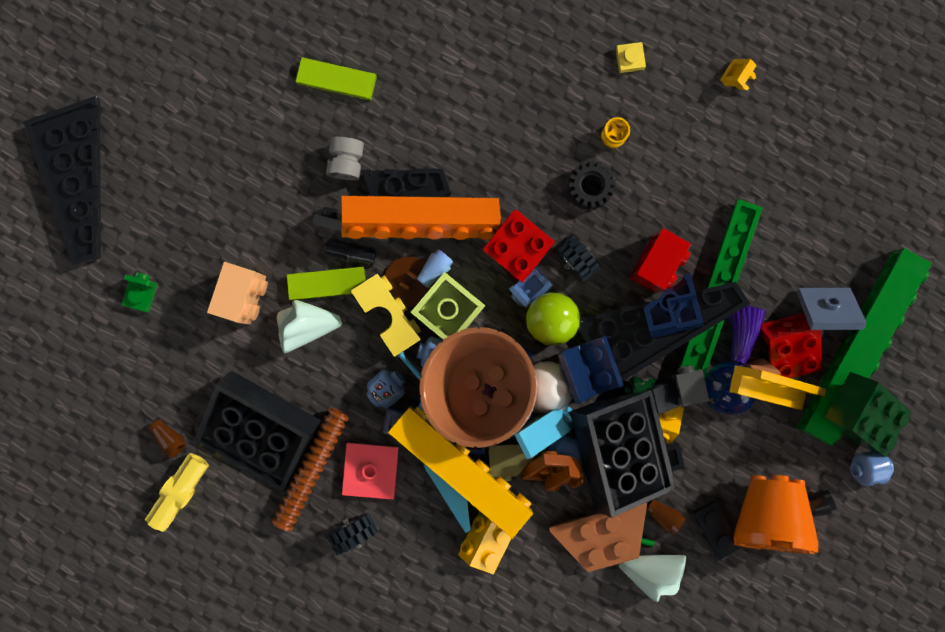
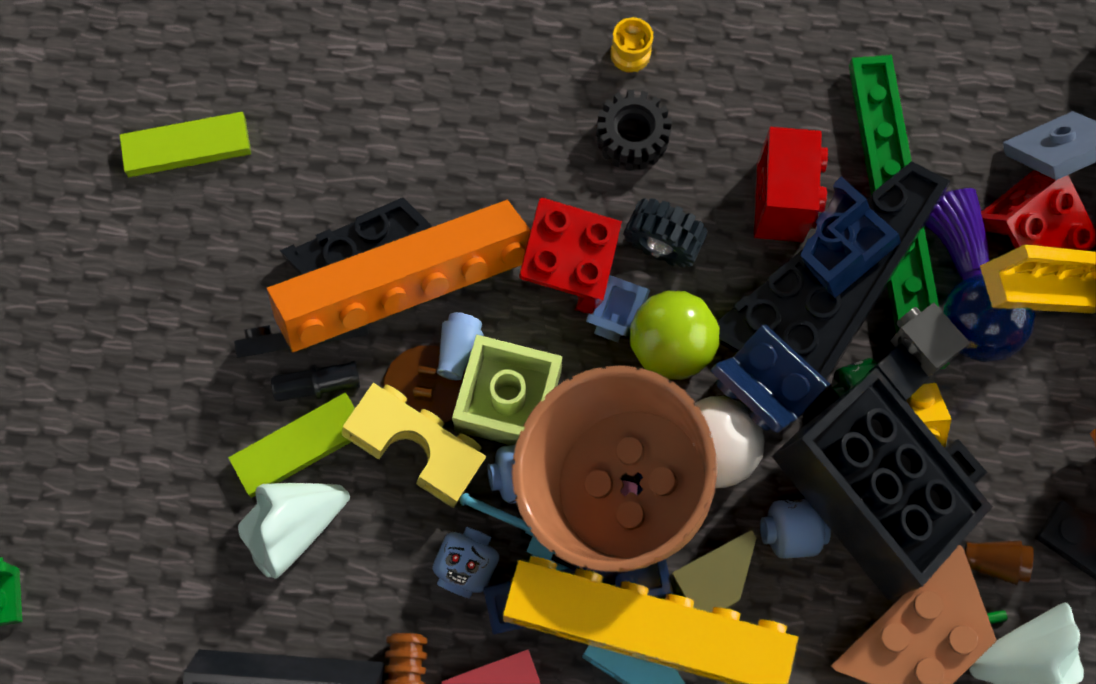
camera: 25 degrees left, 15 degrees down
light nougat brick [207,262,268,325] -> none
light grey wheel [326,137,364,180] -> none
medium azure slope [515,407,573,459] -> none
dark orange slope [521,451,584,491] -> none

